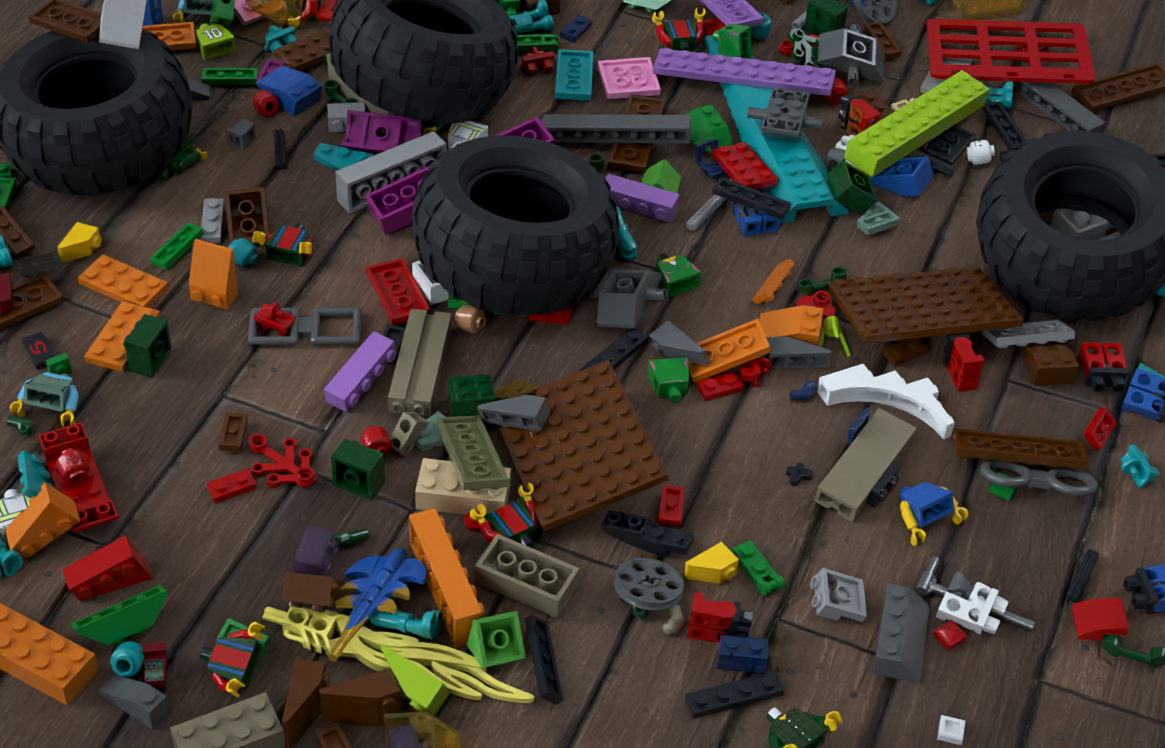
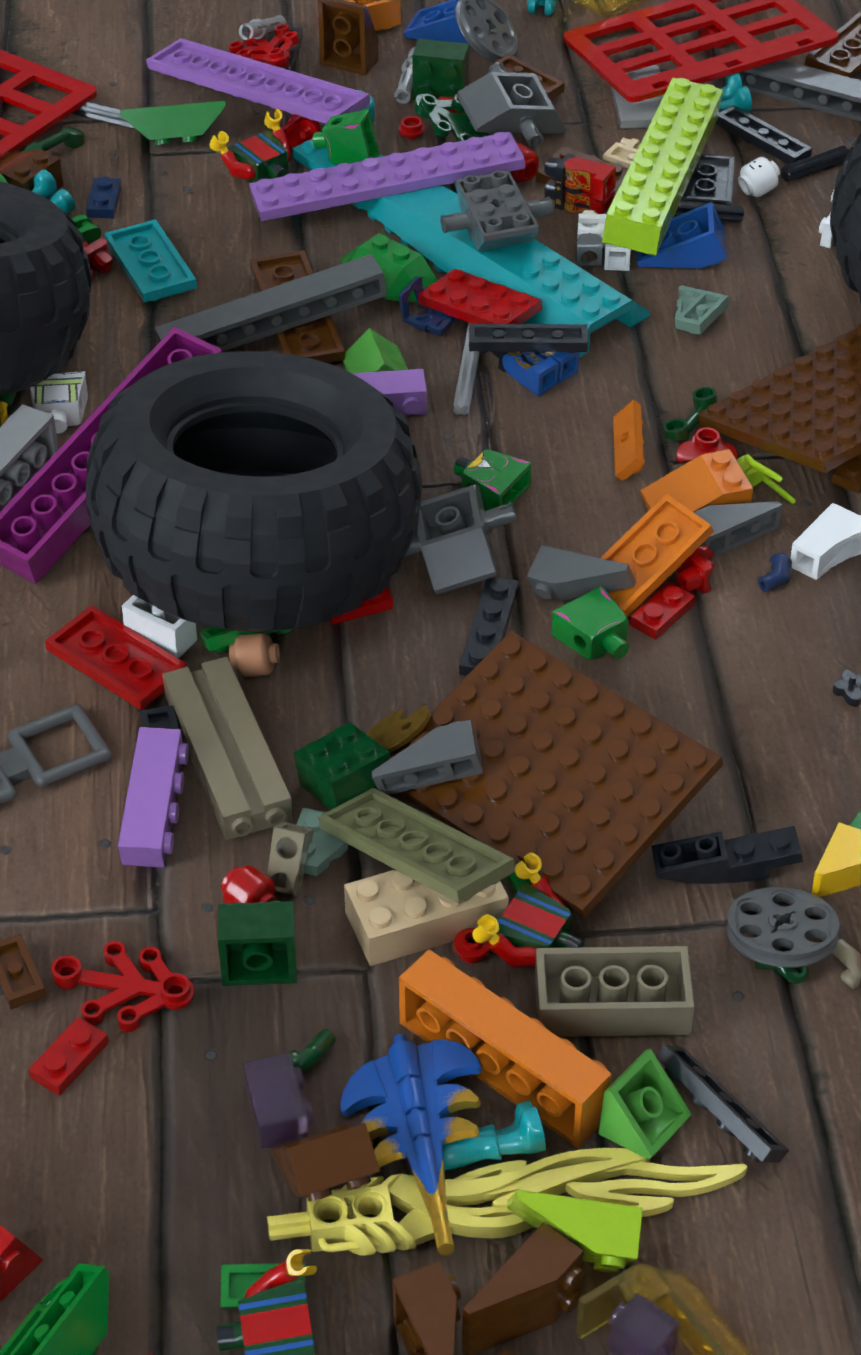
camera: 25 degrees left, 0 degrees up
bright pink plate [598,57,661,99] -> none
red plate [658,485,685,527] -> none
dark green brick [827,160,878,215] -> none

